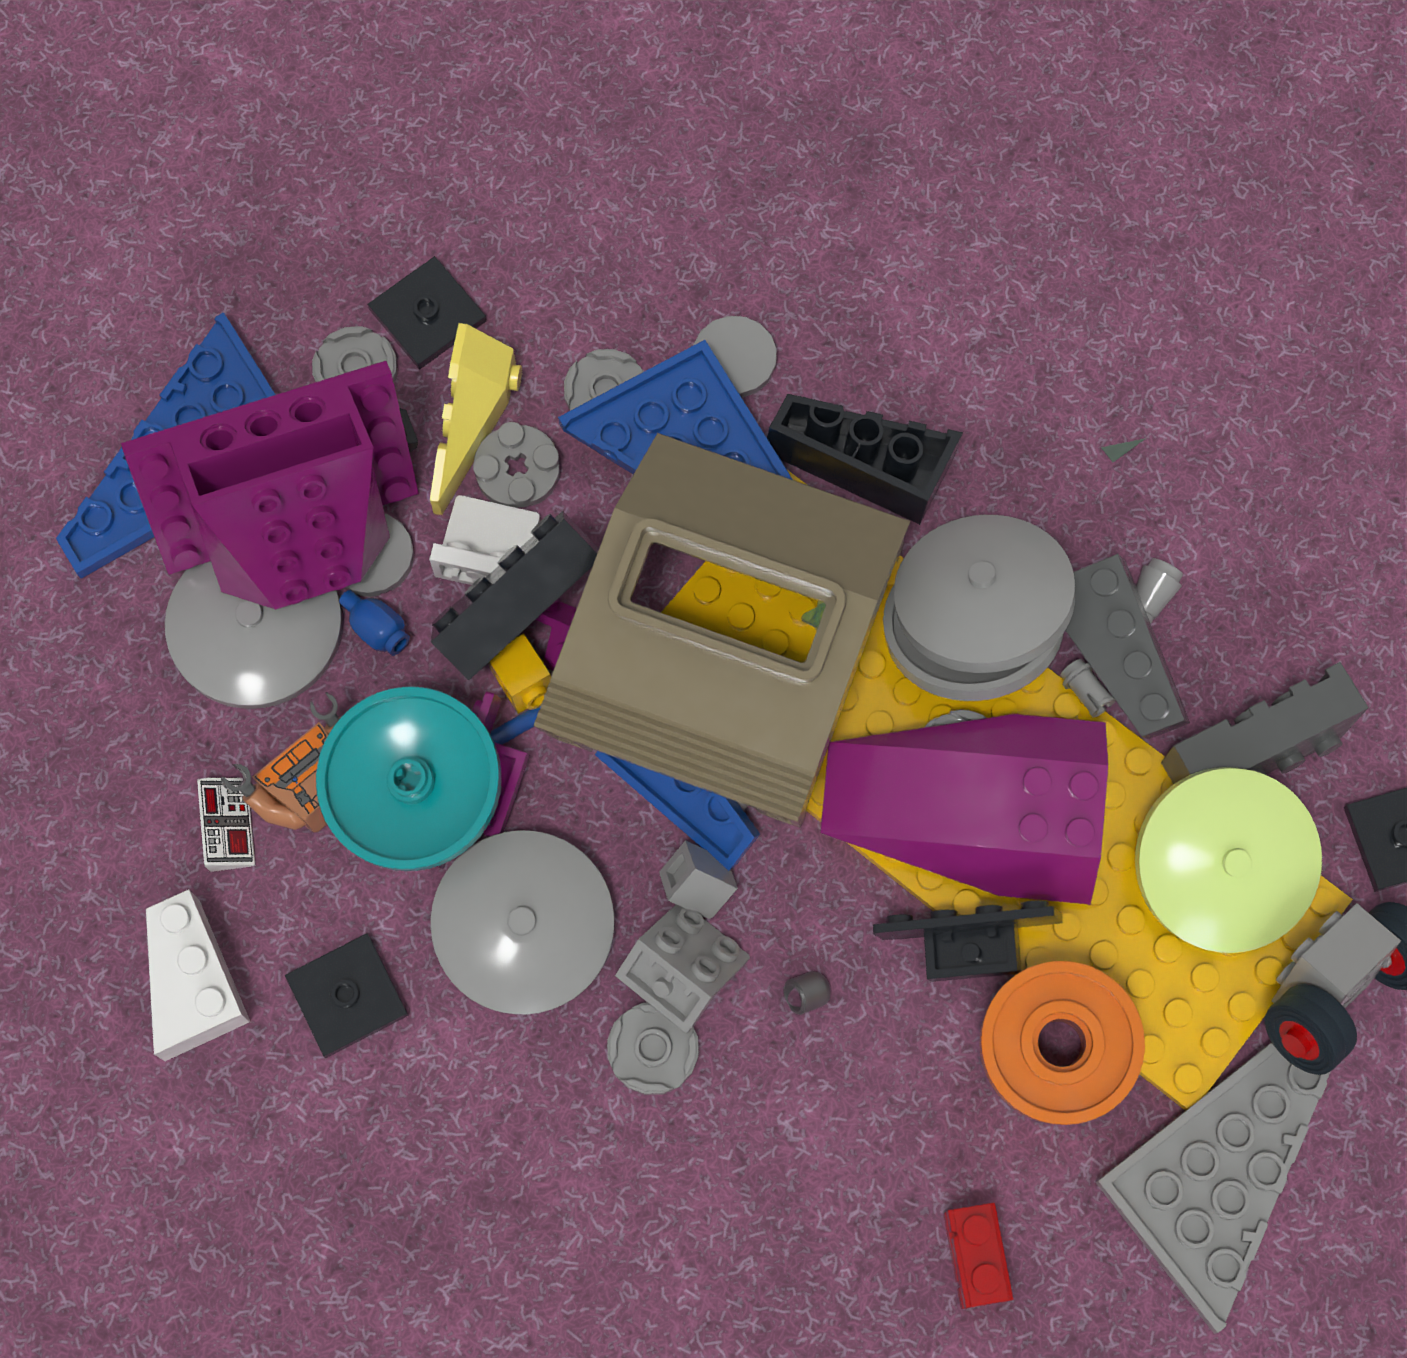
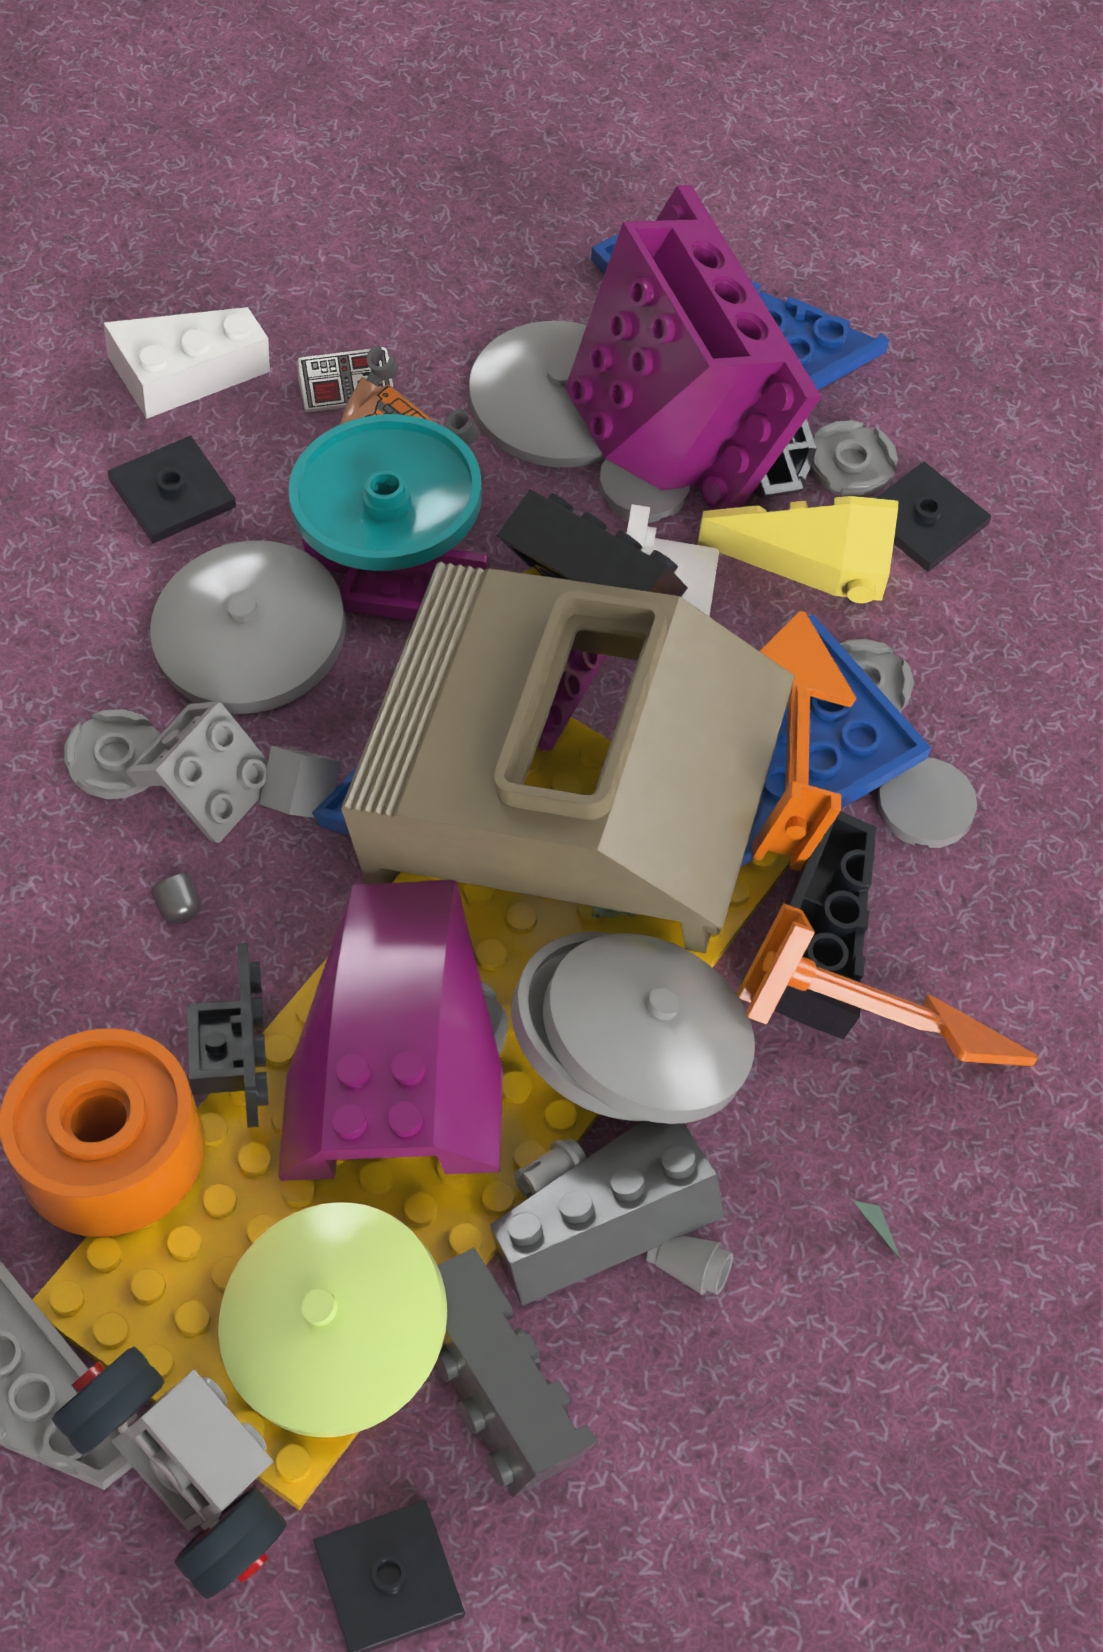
camera: 80 degrees right, 15 degrees down
blue plant [339,590,410,656] -> none
light grey plate [473,422,560,508] -> none
none -> orange piece [737,903,1038,1066]
none -> orange piece [752,611,856,871]

